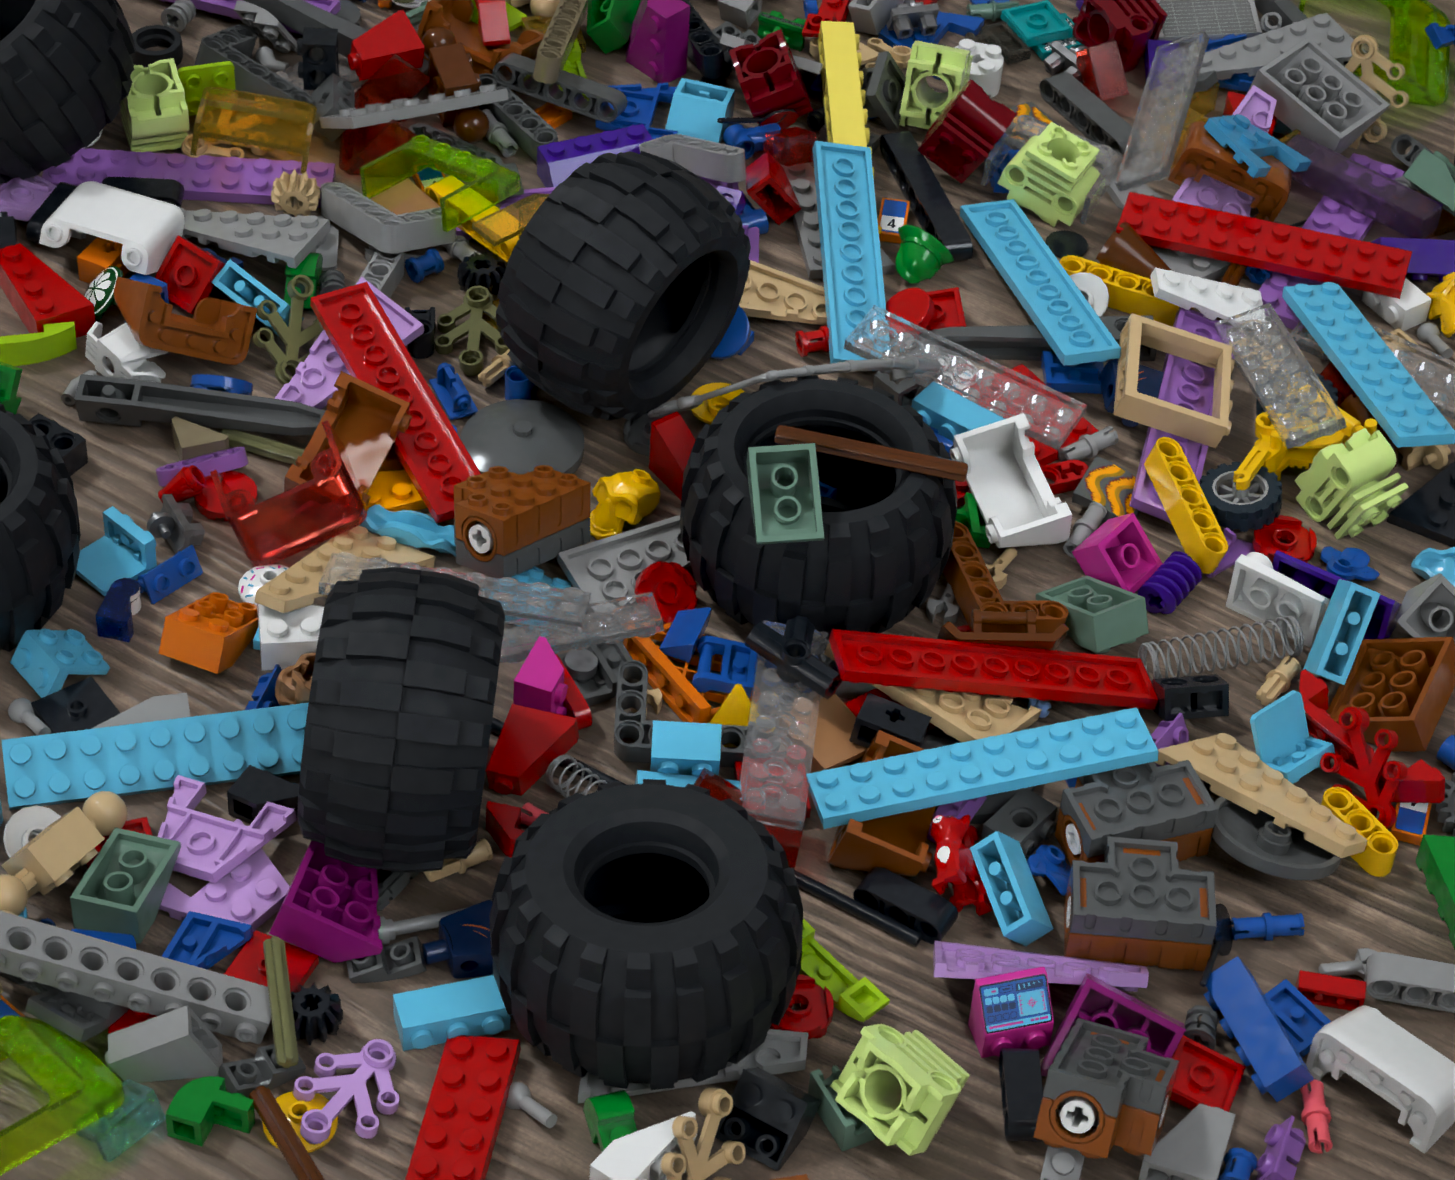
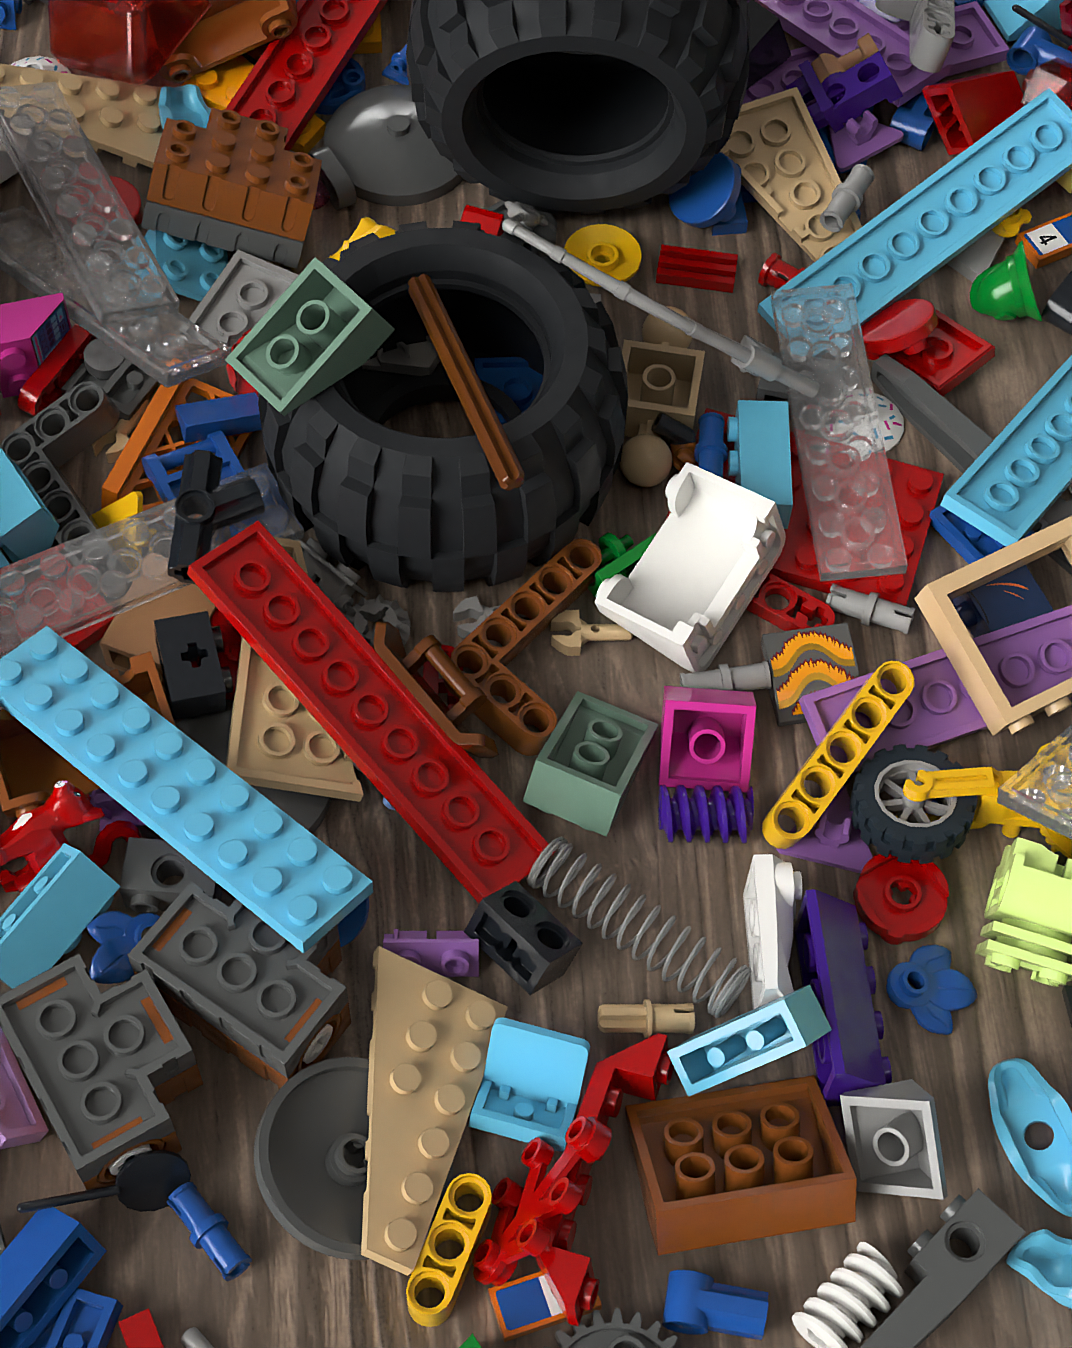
camera: 55 degrees right, 15 degrees up
none -> red tile [656,244,738,293]
none -> light grey pin [820,164,875,232]

